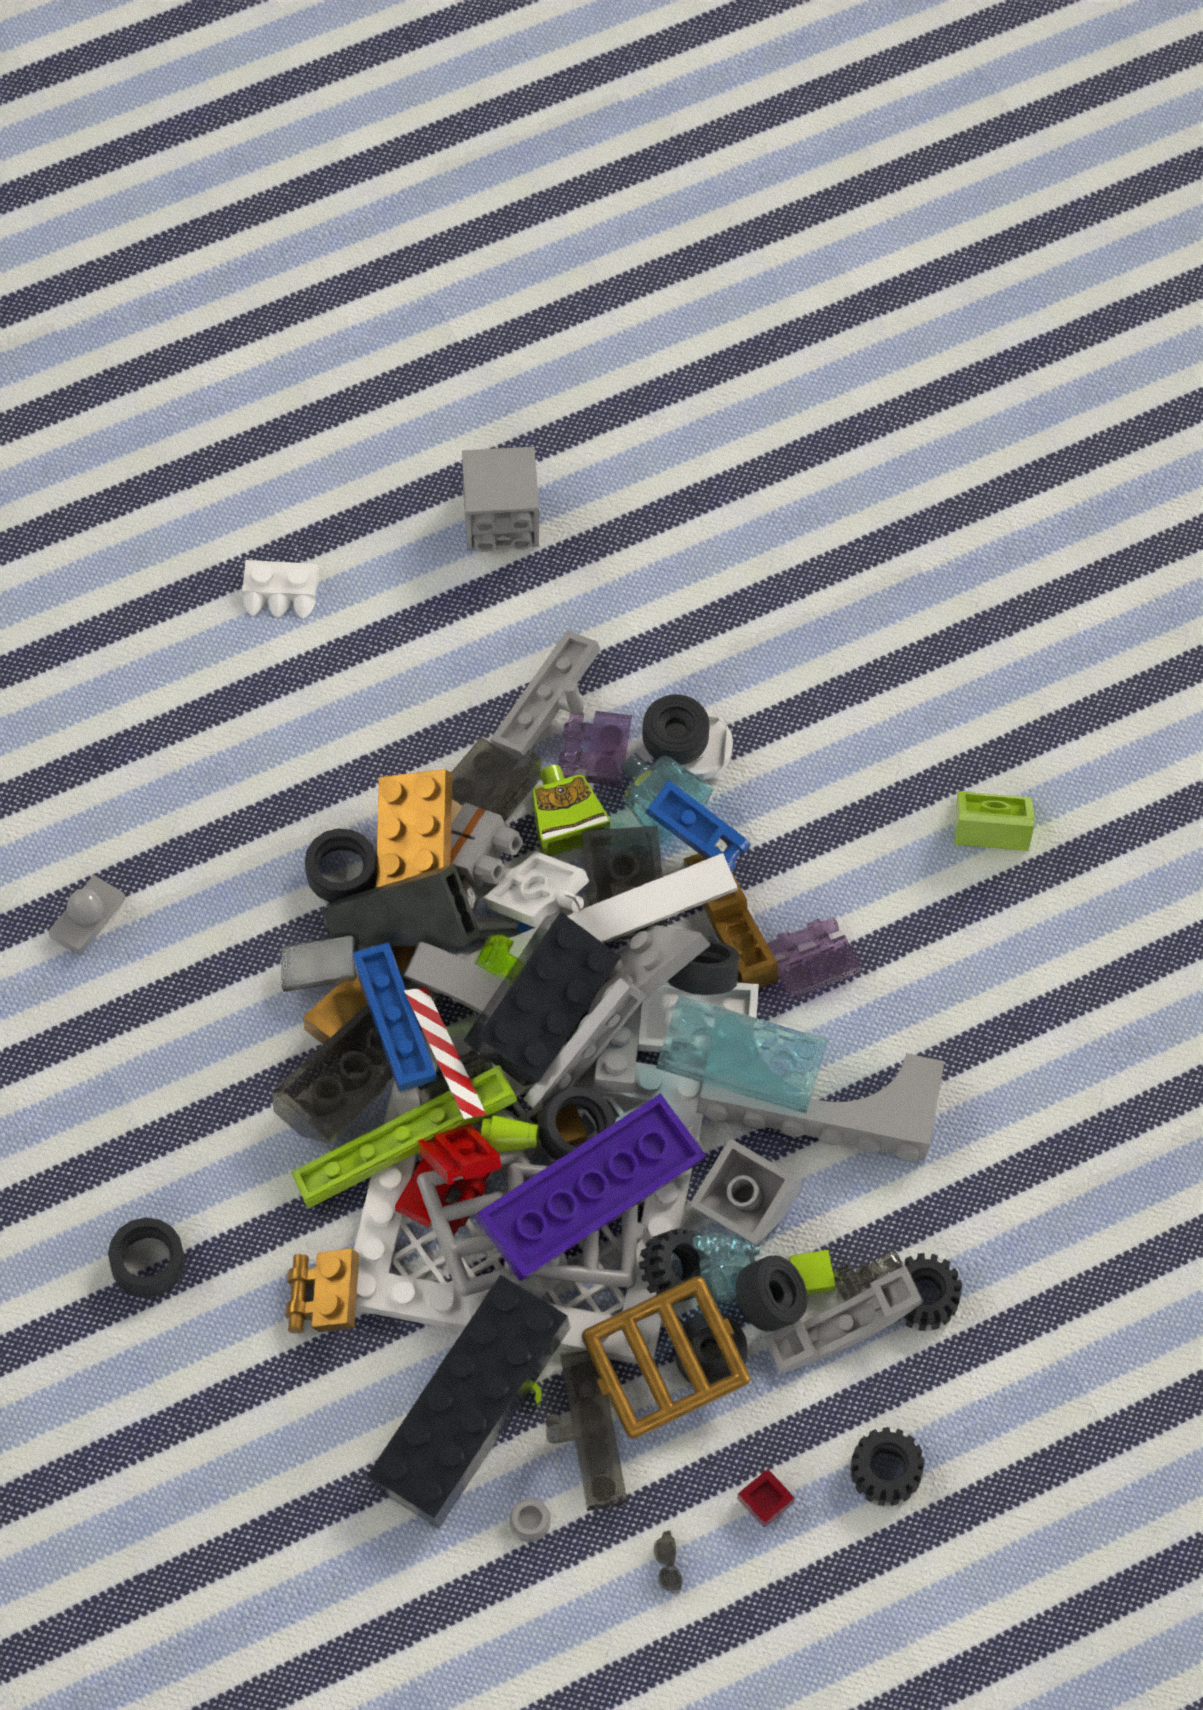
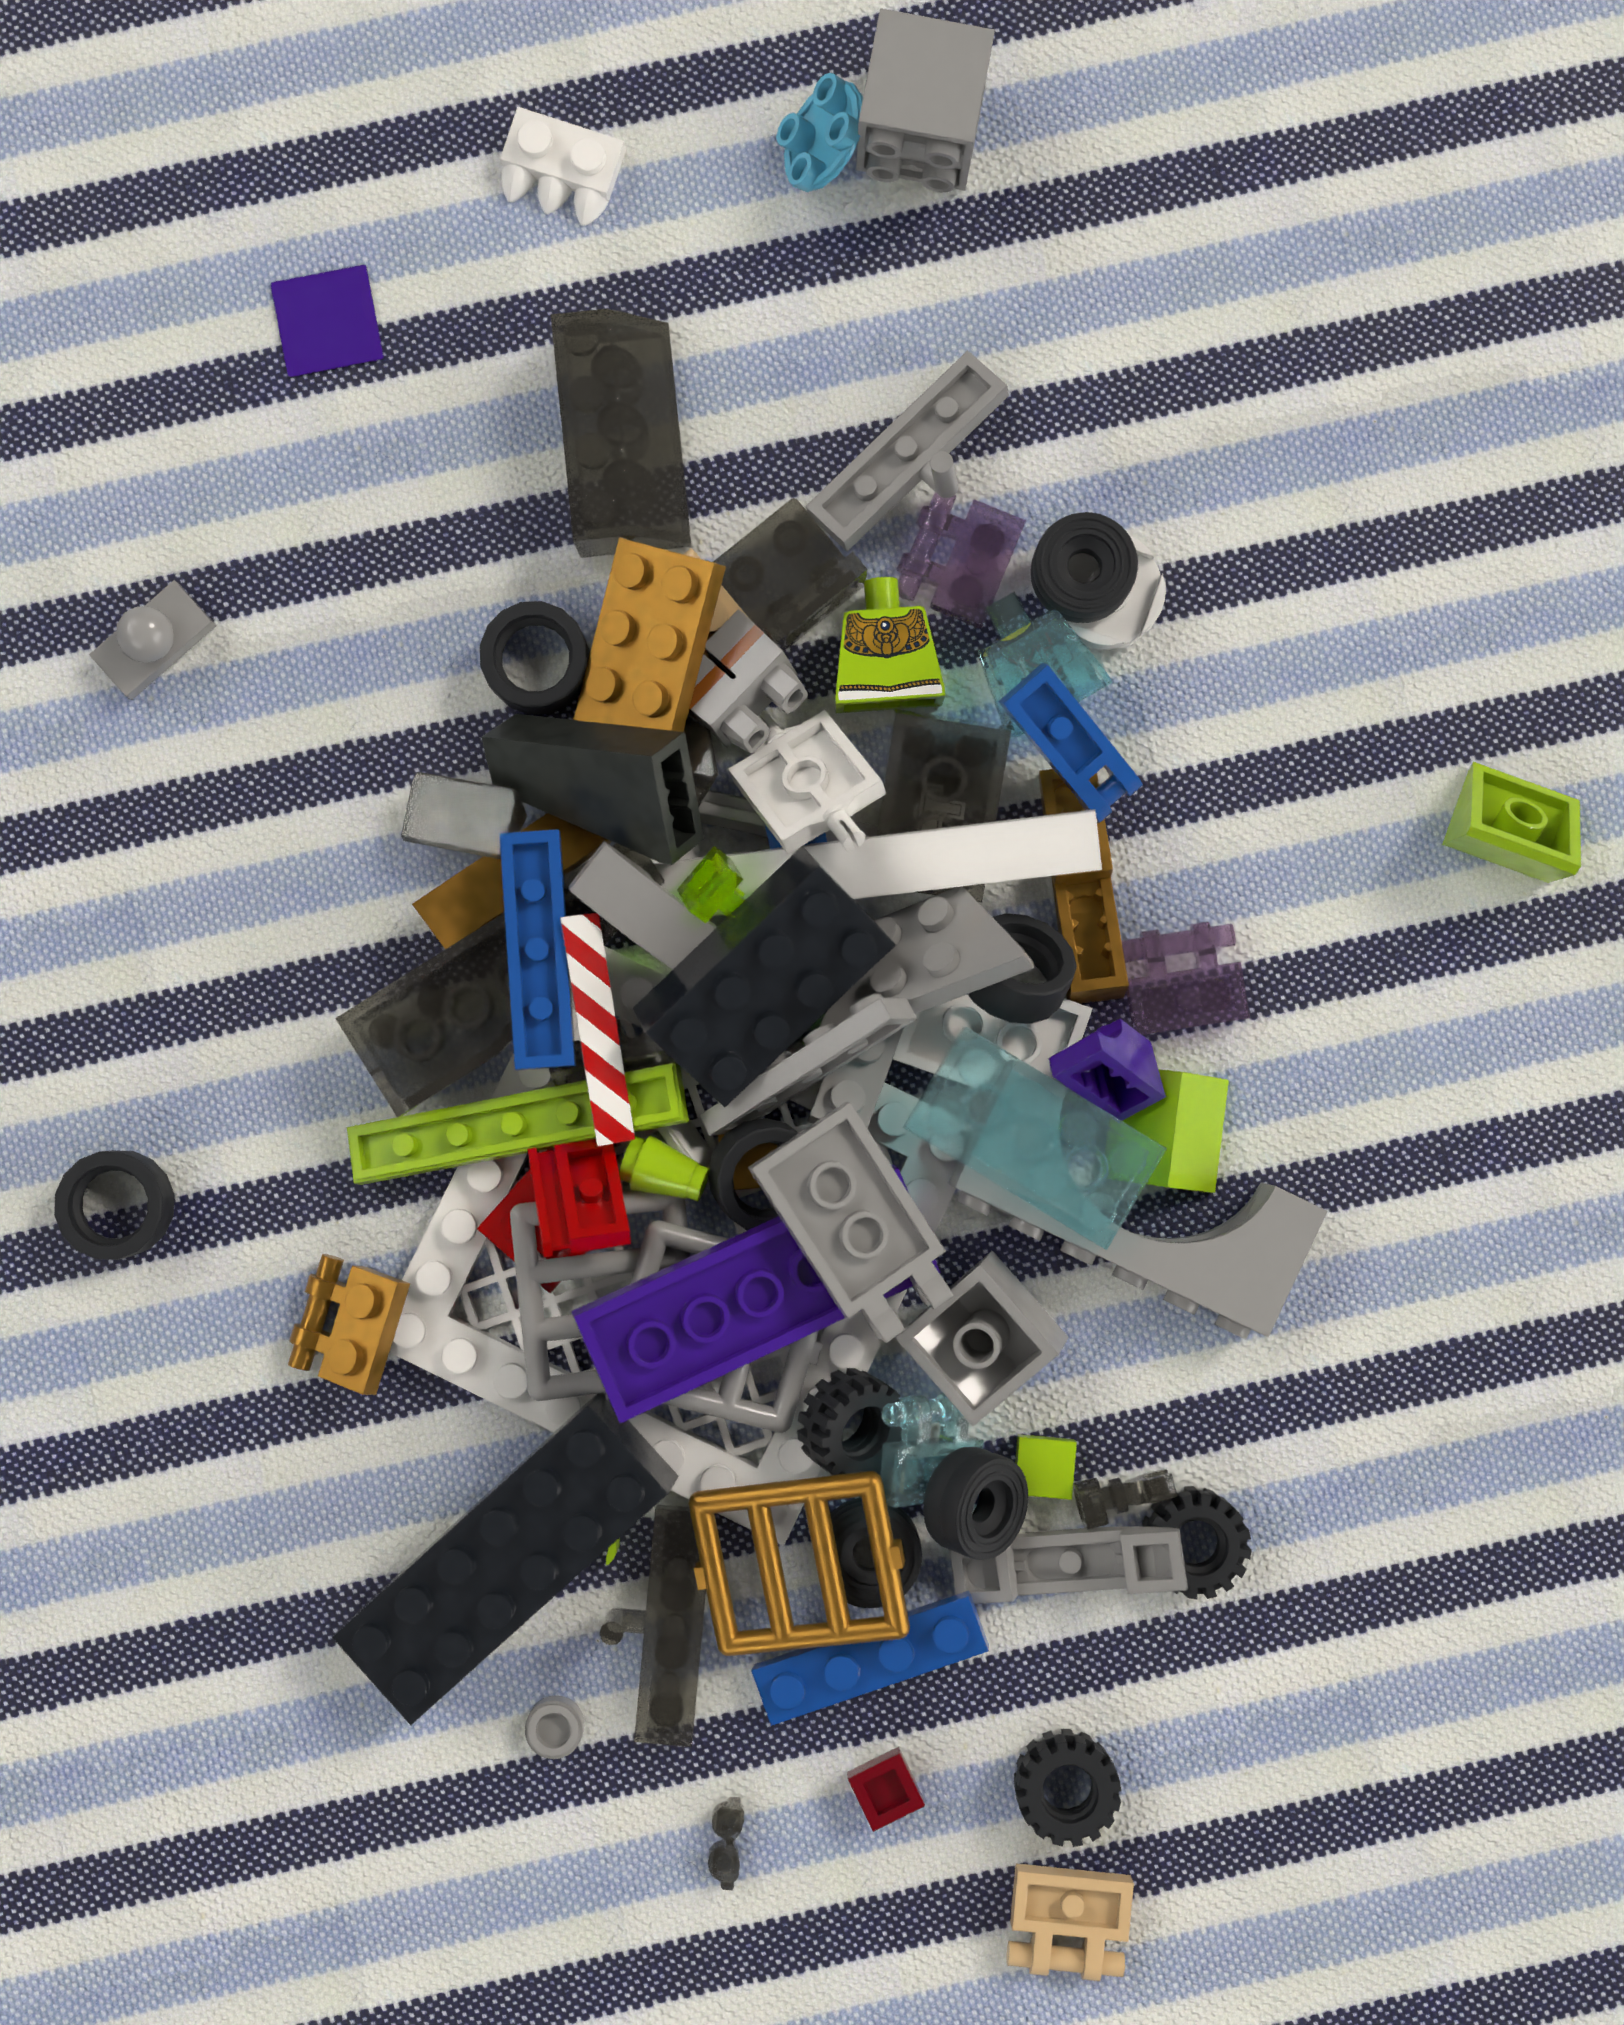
camera: 15 degrees right, 25 degrees up
none -> dark purple sticker [270,265,384,377]
none -> clear smoke slope [550,308,692,558]
none -> light grey tile [748,1102,954,1343]
none -> blue plate [751,1590,989,1726]
none -> medium azure dish [776,73,863,192]
none -> tan plate [1006,1864,1134,1981]
none -> dark purple arch [1049,1018,1166,1123]
none -> lime slope [1101,1069,1229,1193]

